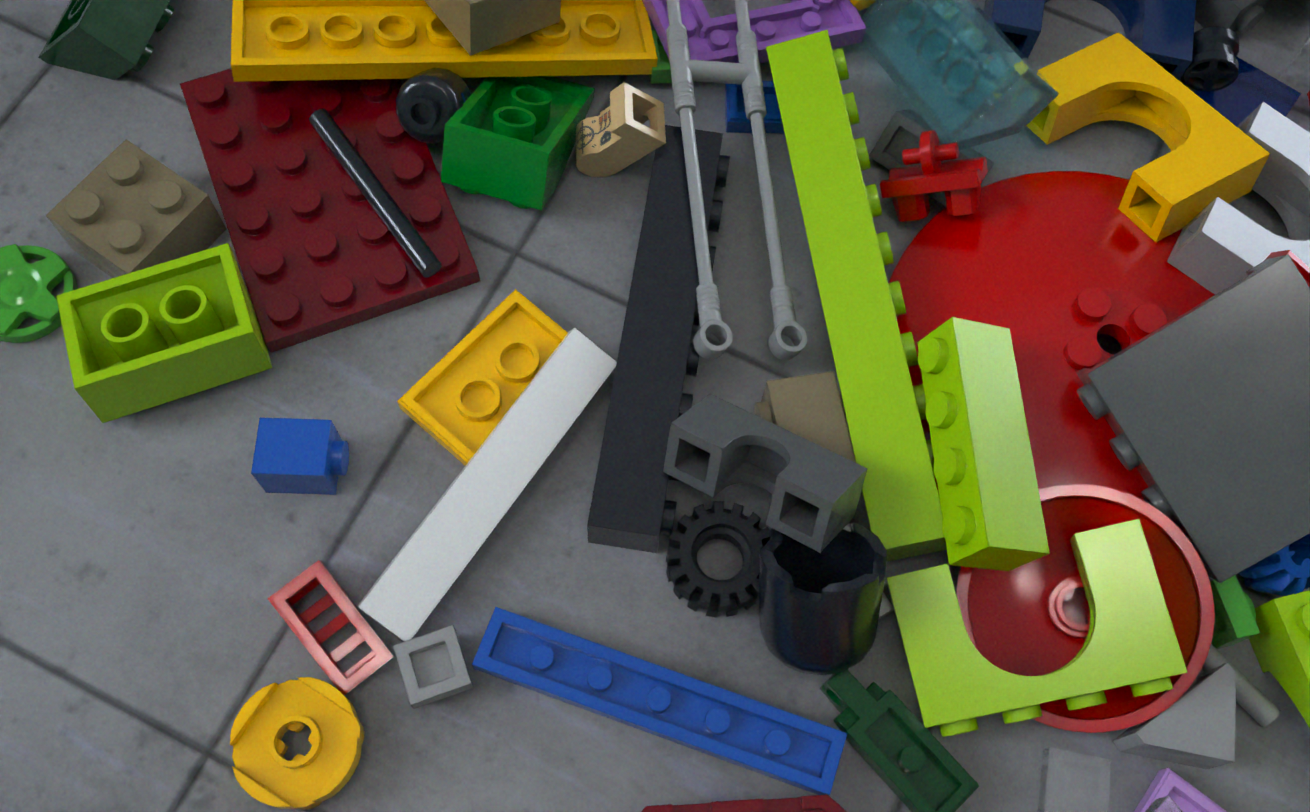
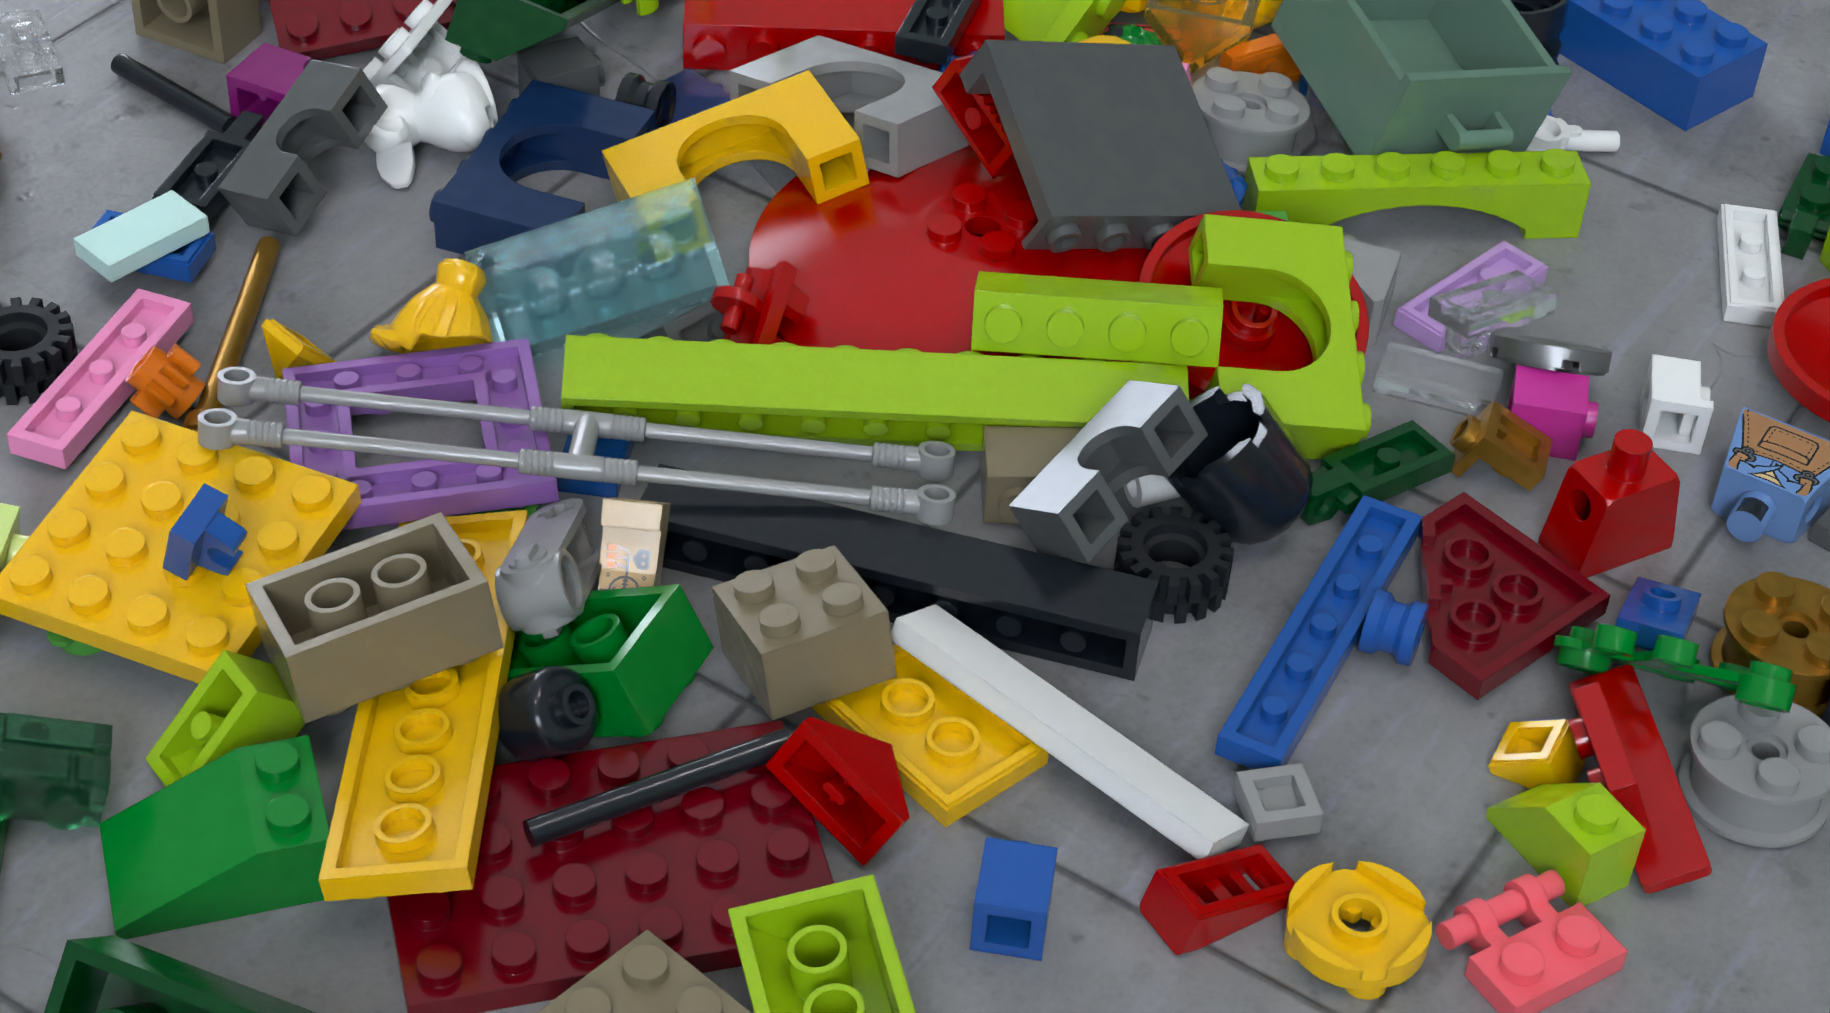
camera: 80 degrees left, 25 degrees down
none -> light grey piece [495,498,602,639]
none -> dark tan brick [712,545,897,721]
none -> red slope [765,716,910,867]
none -> blue wheel [1358,589,1430,667]

